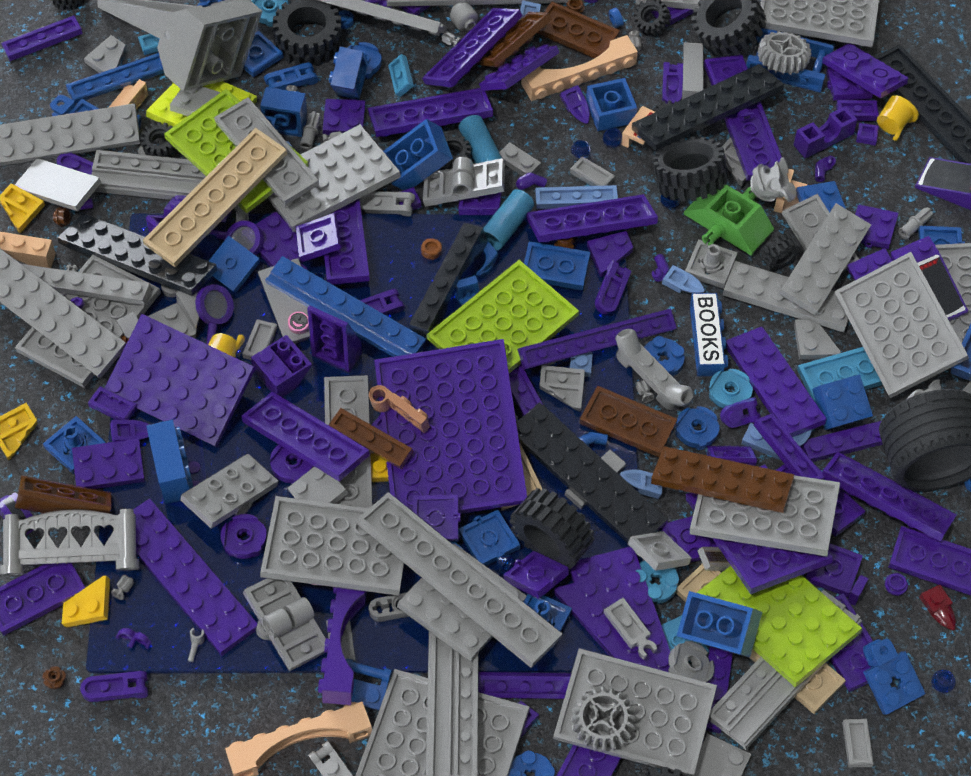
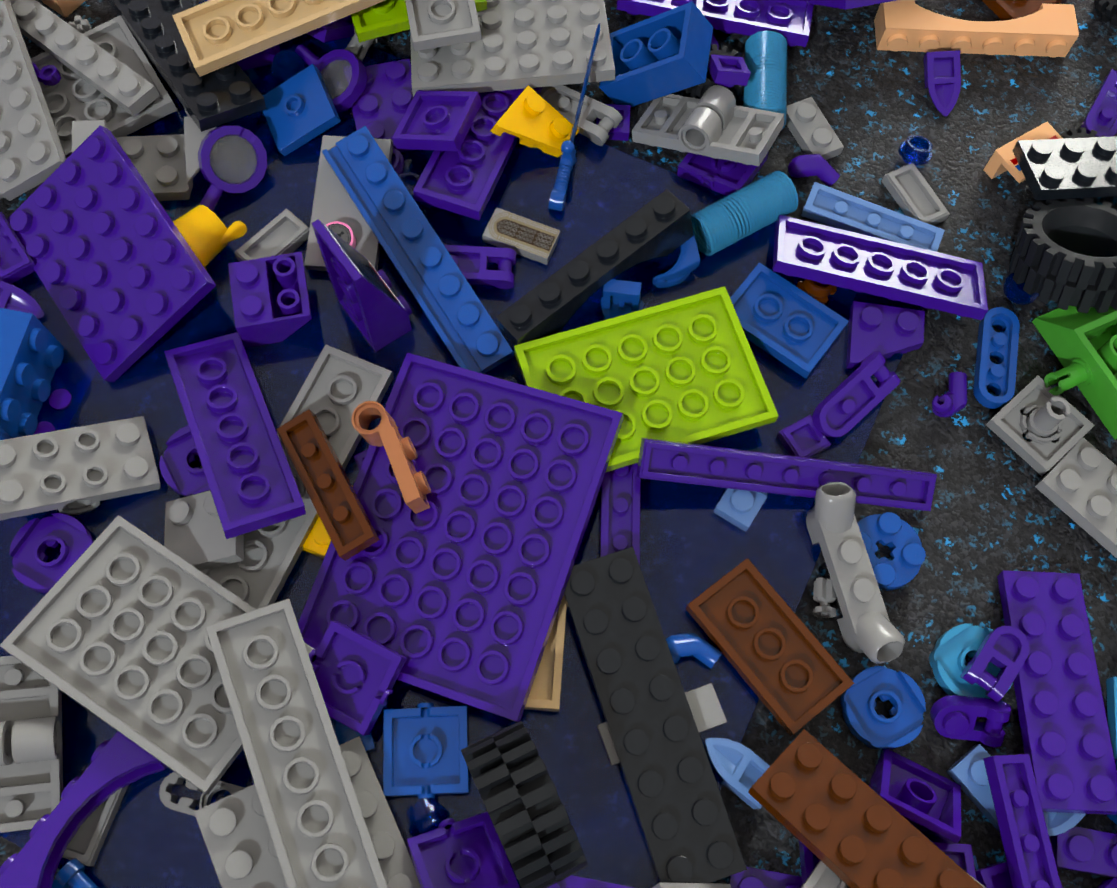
camera: 25 degrees right, 10 degrees up
dark orange tile [421,238,442,260] -> none
light grey wing [539,365,585,411] -> none
blue brick [586,78,637,131] -> none
clear blue plate [603,128,622,147] -> none
light grey piece [628,31,642,51] -> none
medium blue plate [662,265,705,293] -> none
brick [690,293,728,376] -> none
none -> tile [482,207,561,265]
none -> yellow wing [490,85,579,158]
none -> blue sword [549,23,600,212]
none -> dark purple plate [708,54,751,88]
none -> dark purple tile [777,415,831,458]
none -> dark purple plate [961,625,1030,702]
none -> blue plate [973,307,1020,409]

